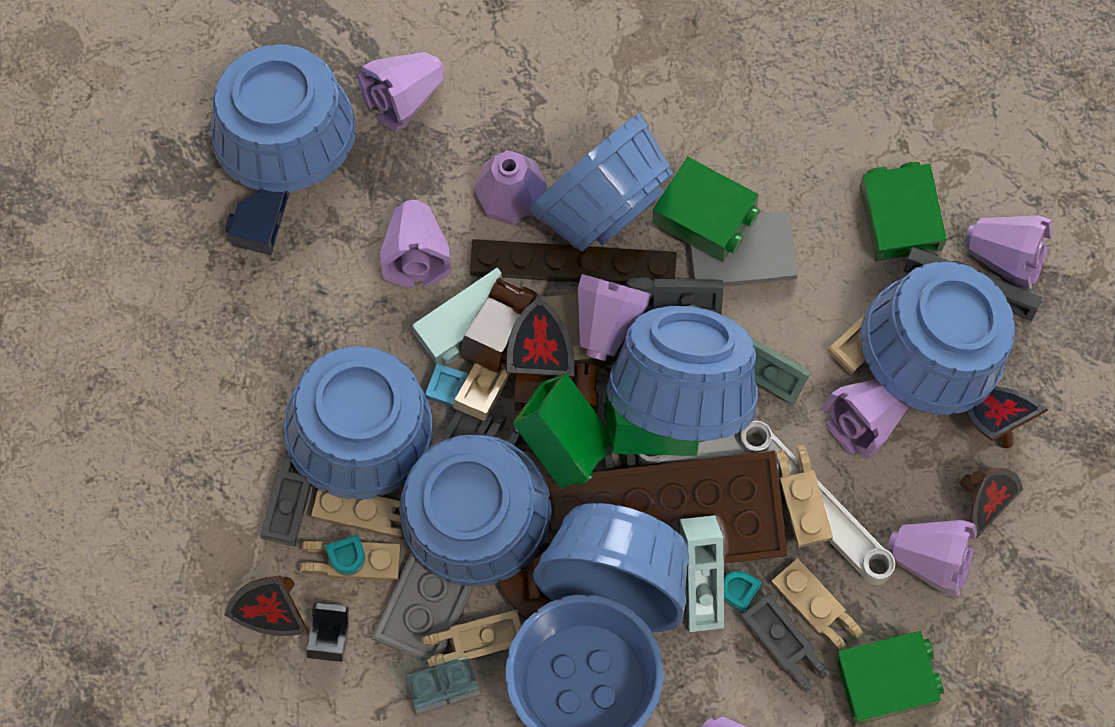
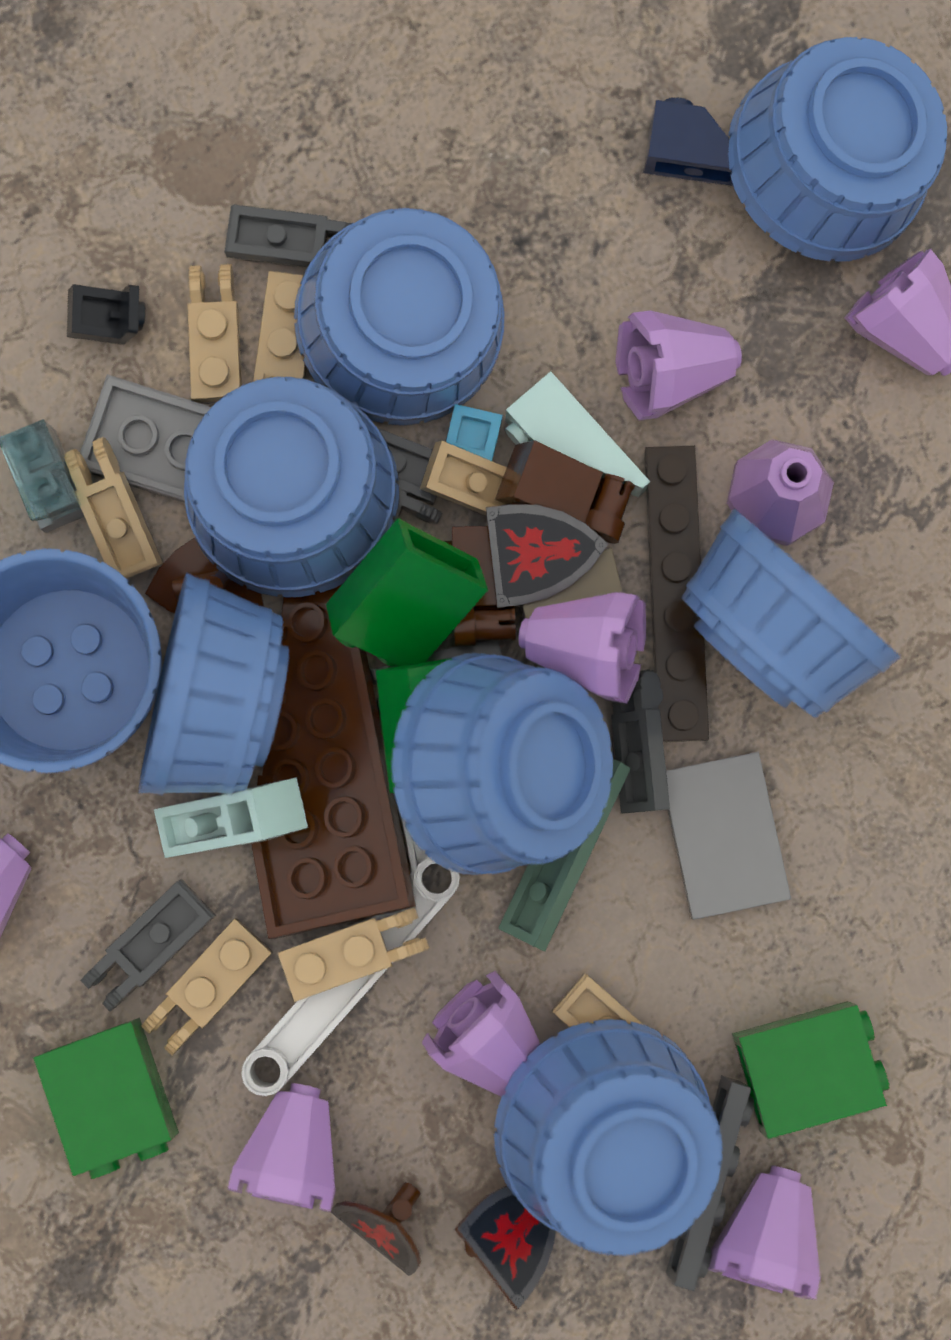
camera: 80 degrees right, 10 degrees up
shield [224,575,309,636] -> none
teal tile [325,534,366,576] -> none
green brick [652,156,760,262] -> none
teal tile [724,571,762,614] -> none

